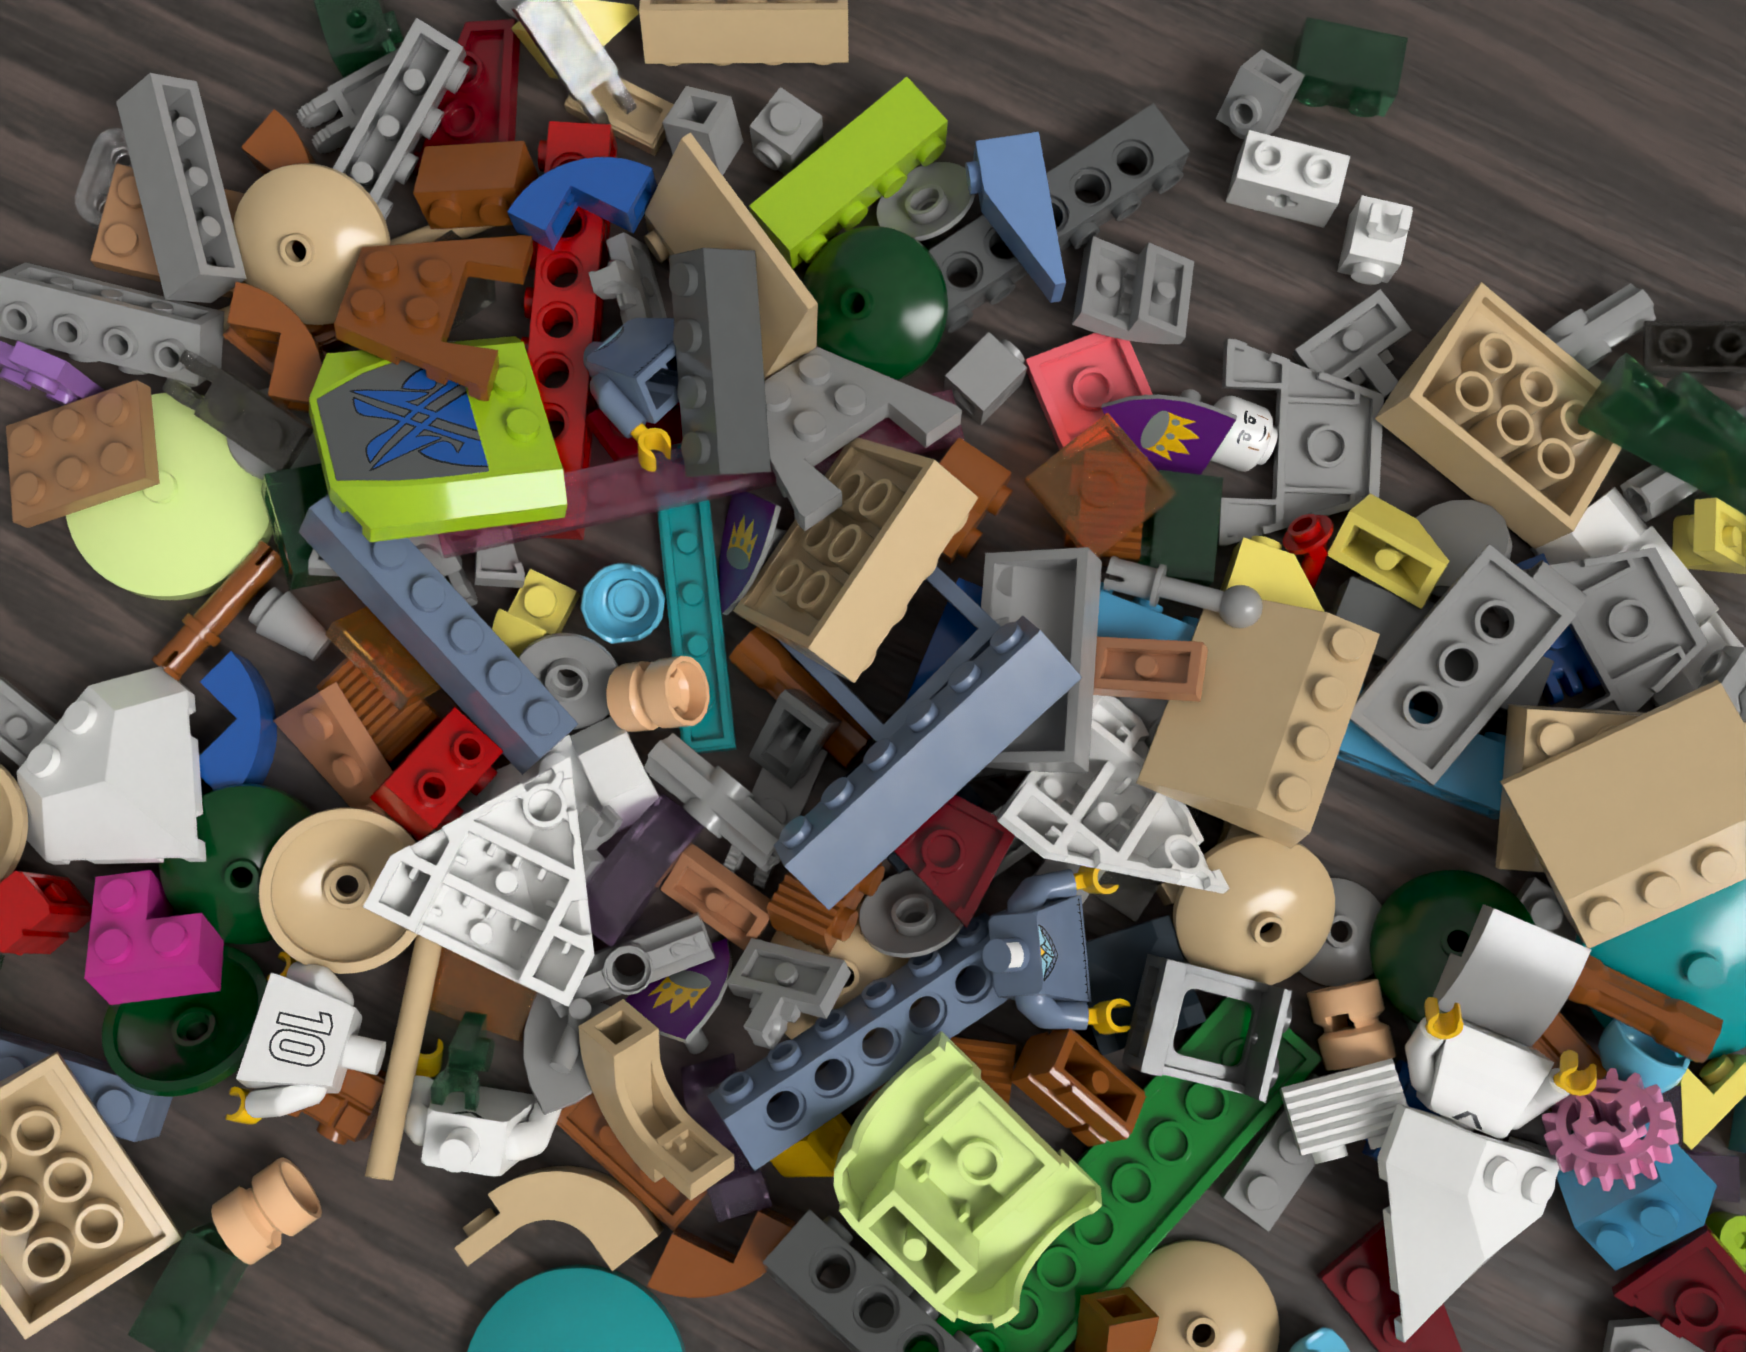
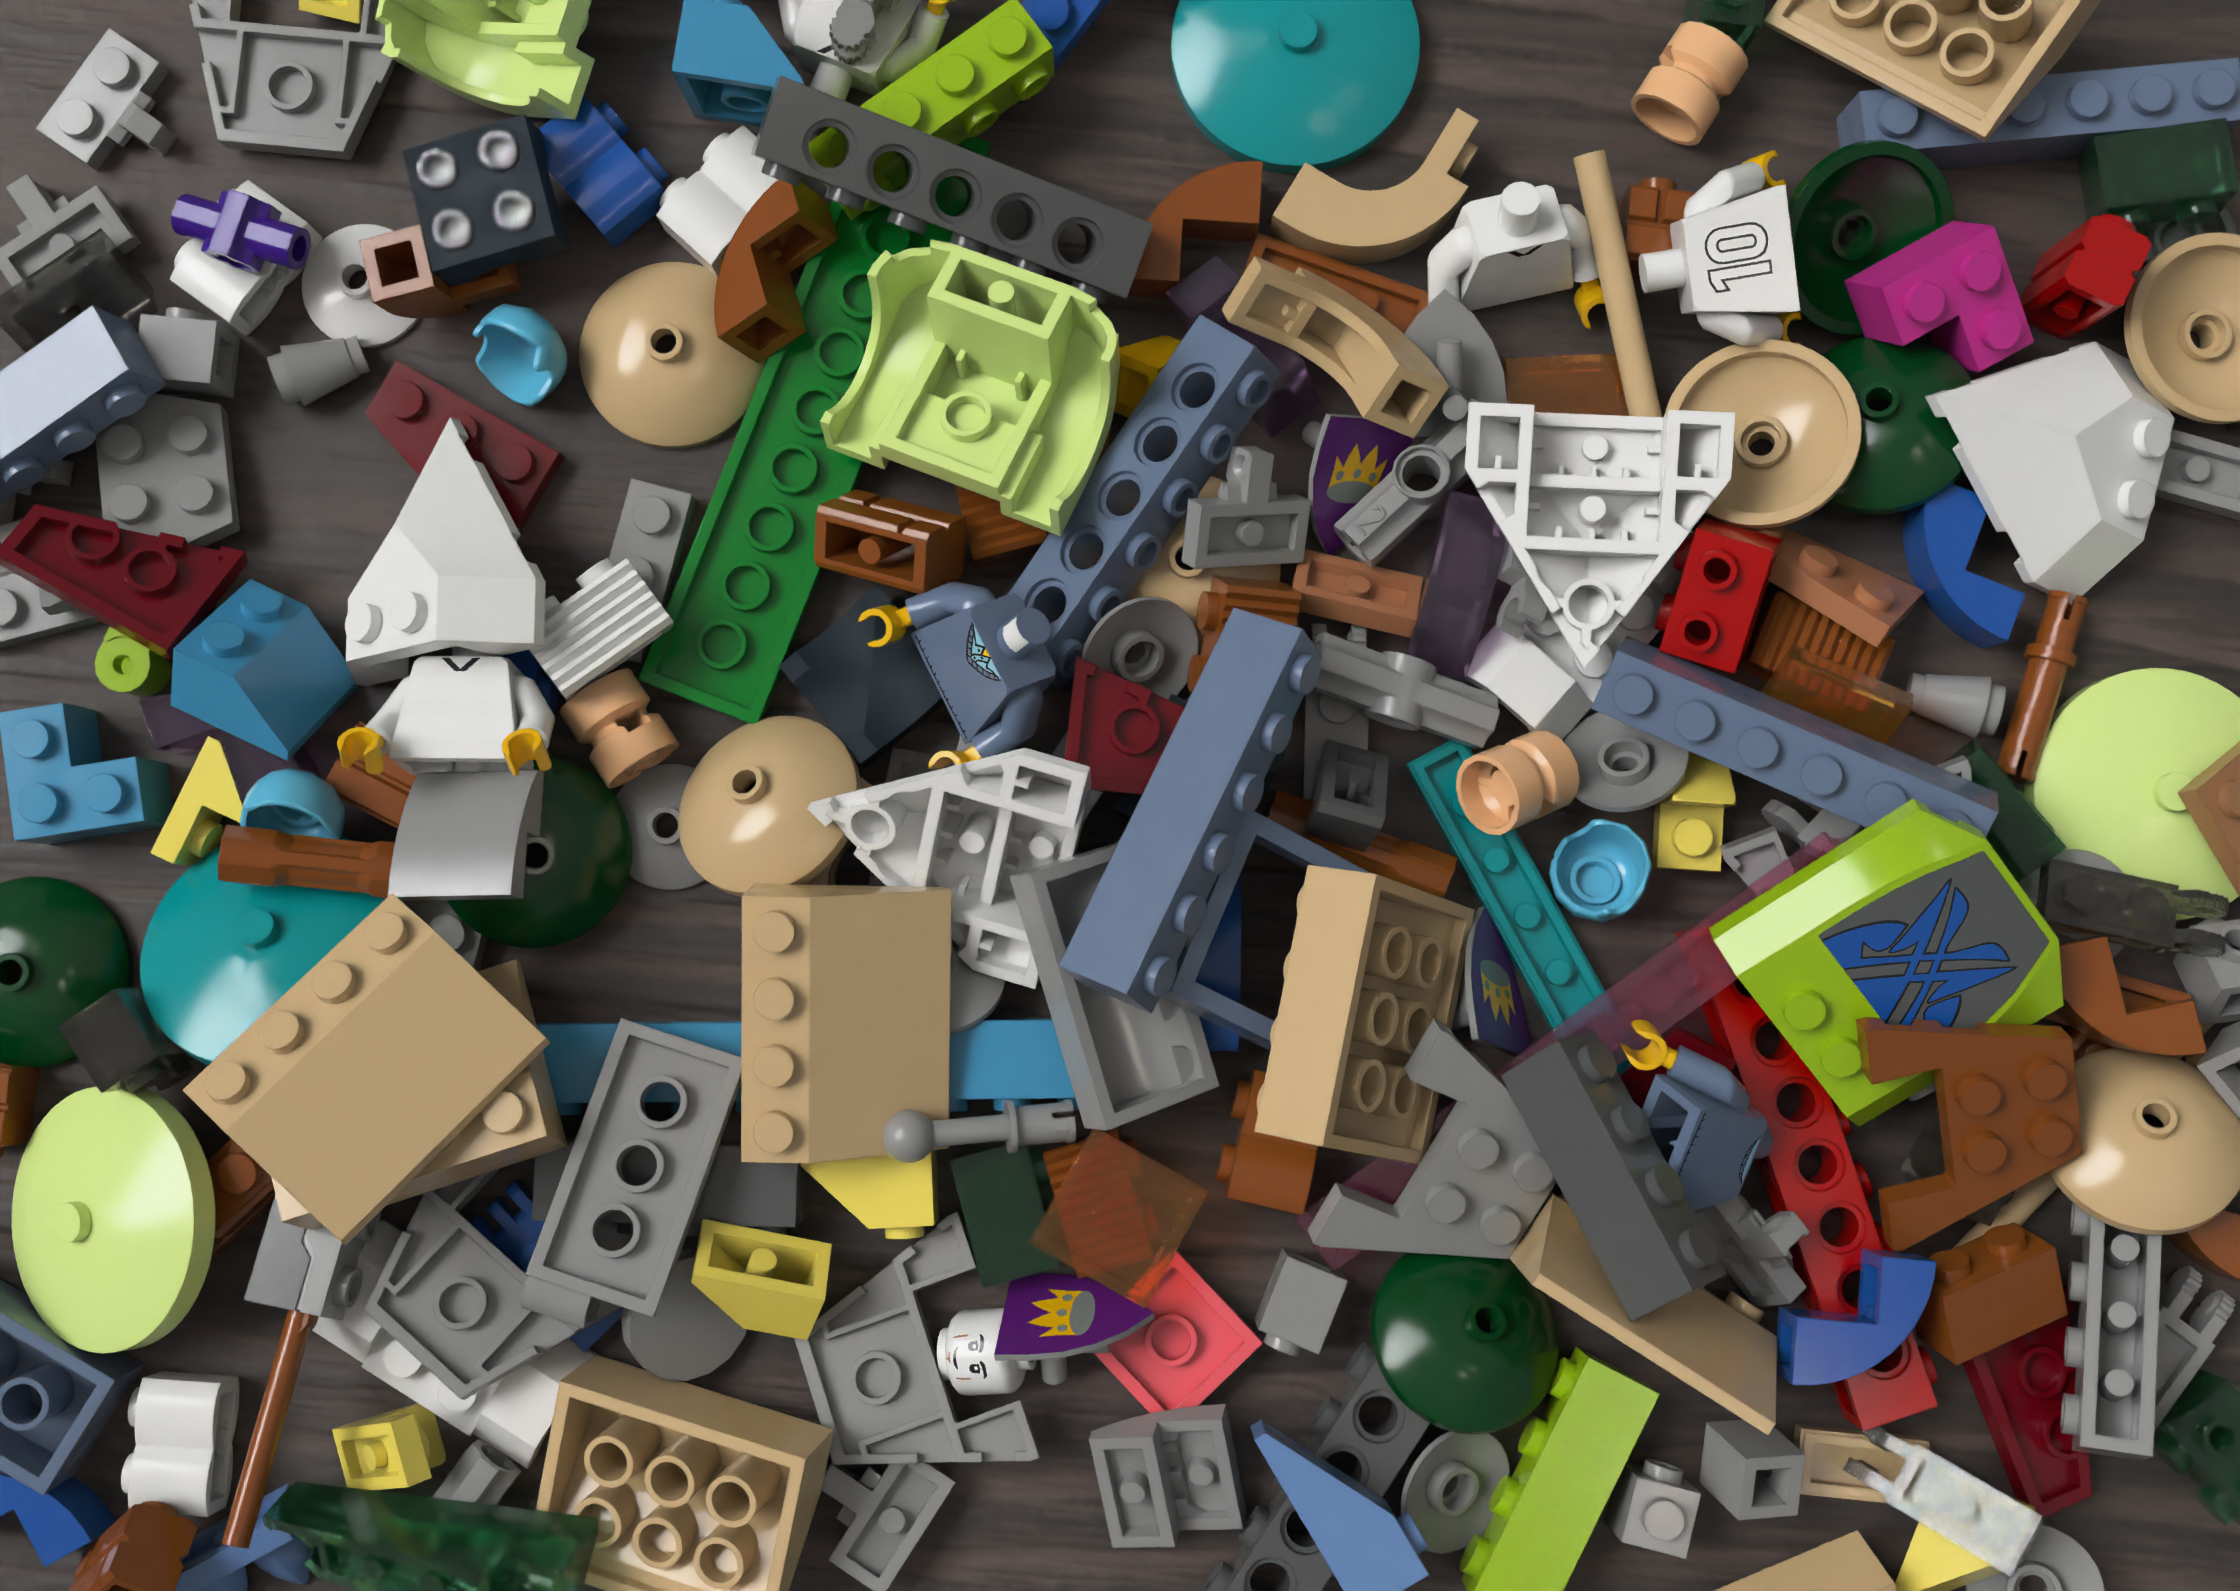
camera: 155 degrees right, 5 degrees up
clear green plate [431,1011,495,1111] -> none
nougat plate [1093,637,1208,702] -> none
window [1121,954,1292,1102] -> none
red plate [1283,514,1334,588] -> none
bright pink gear [1542,1068,1679,1191] -> none

